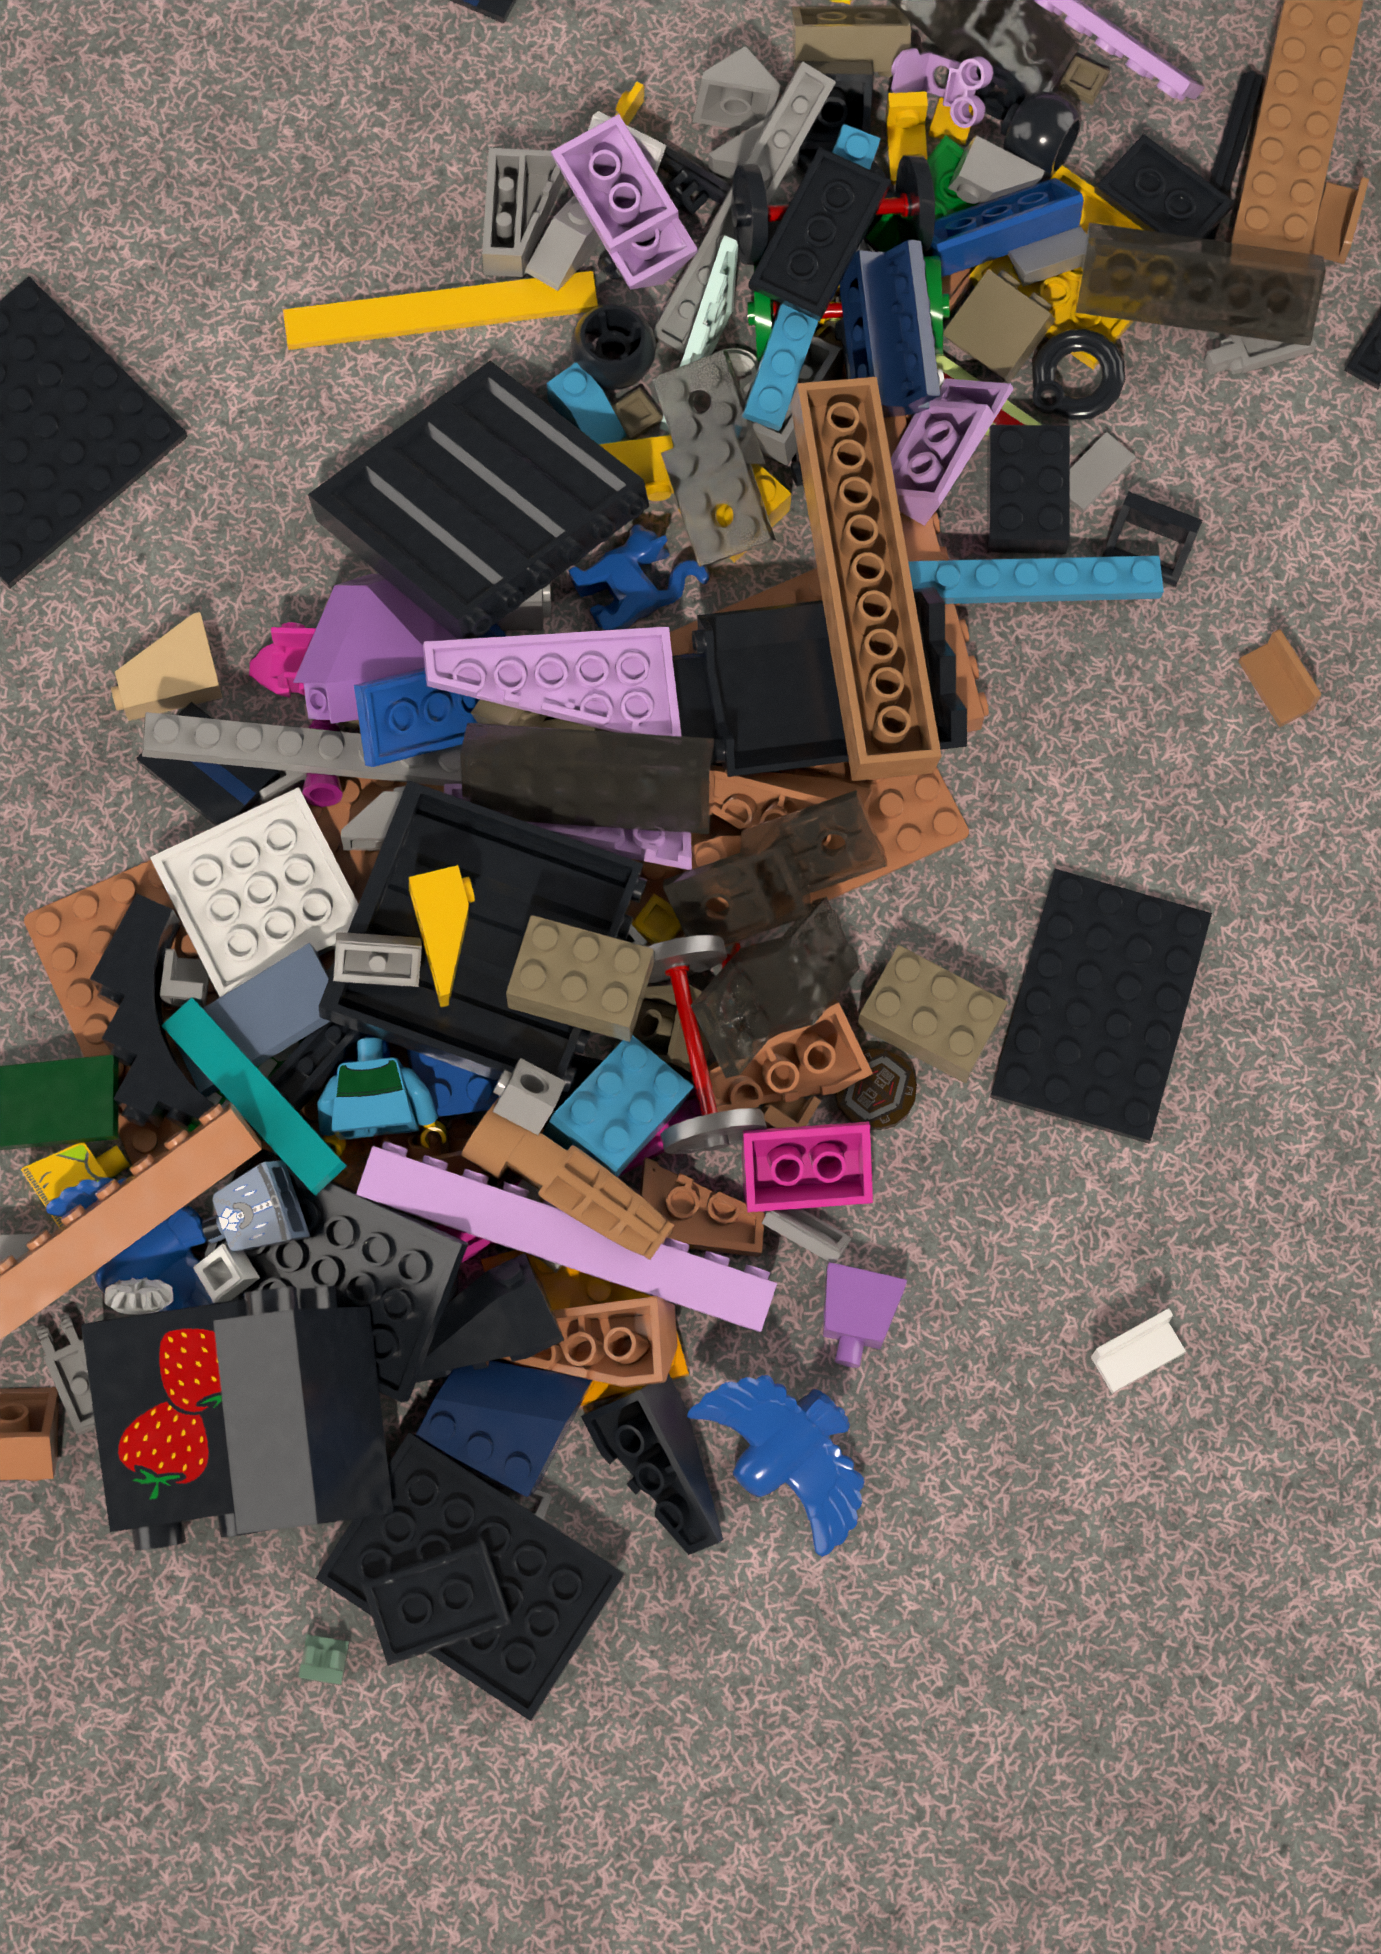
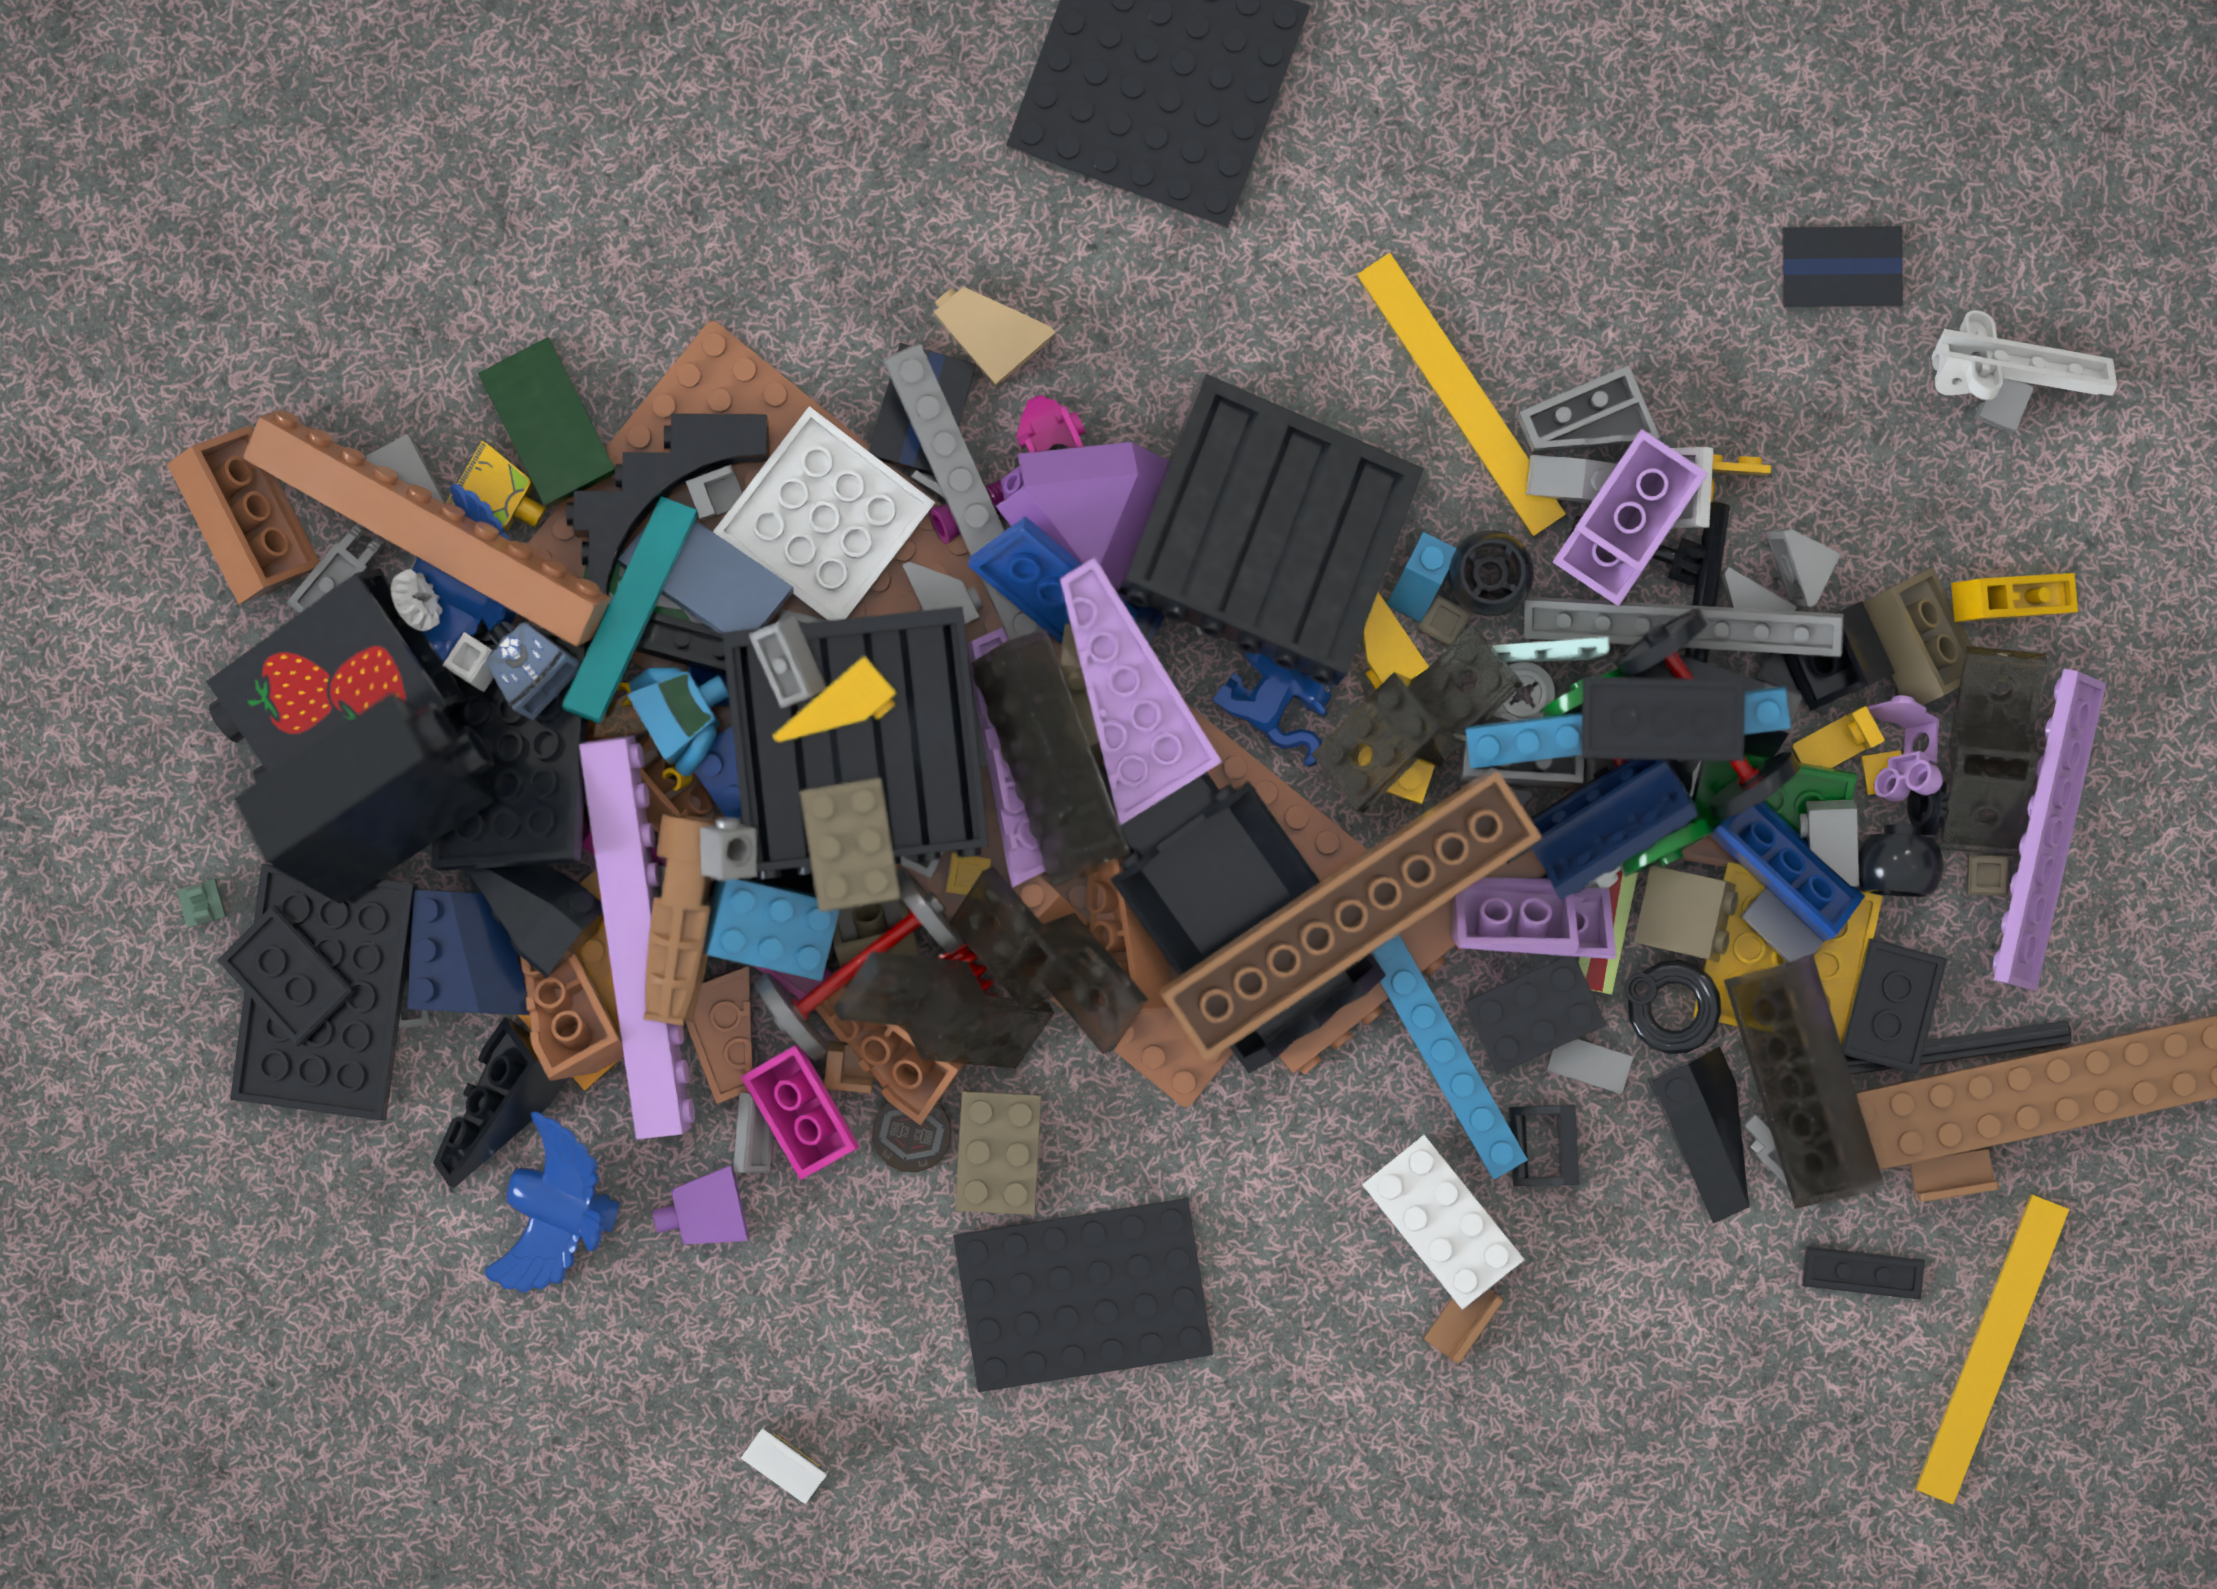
camera: 65 degrees right, 15 degrees up
none -> white brick [1362,1135,1525,1310]
none -> black wedge [1648,1046,1749,1223]

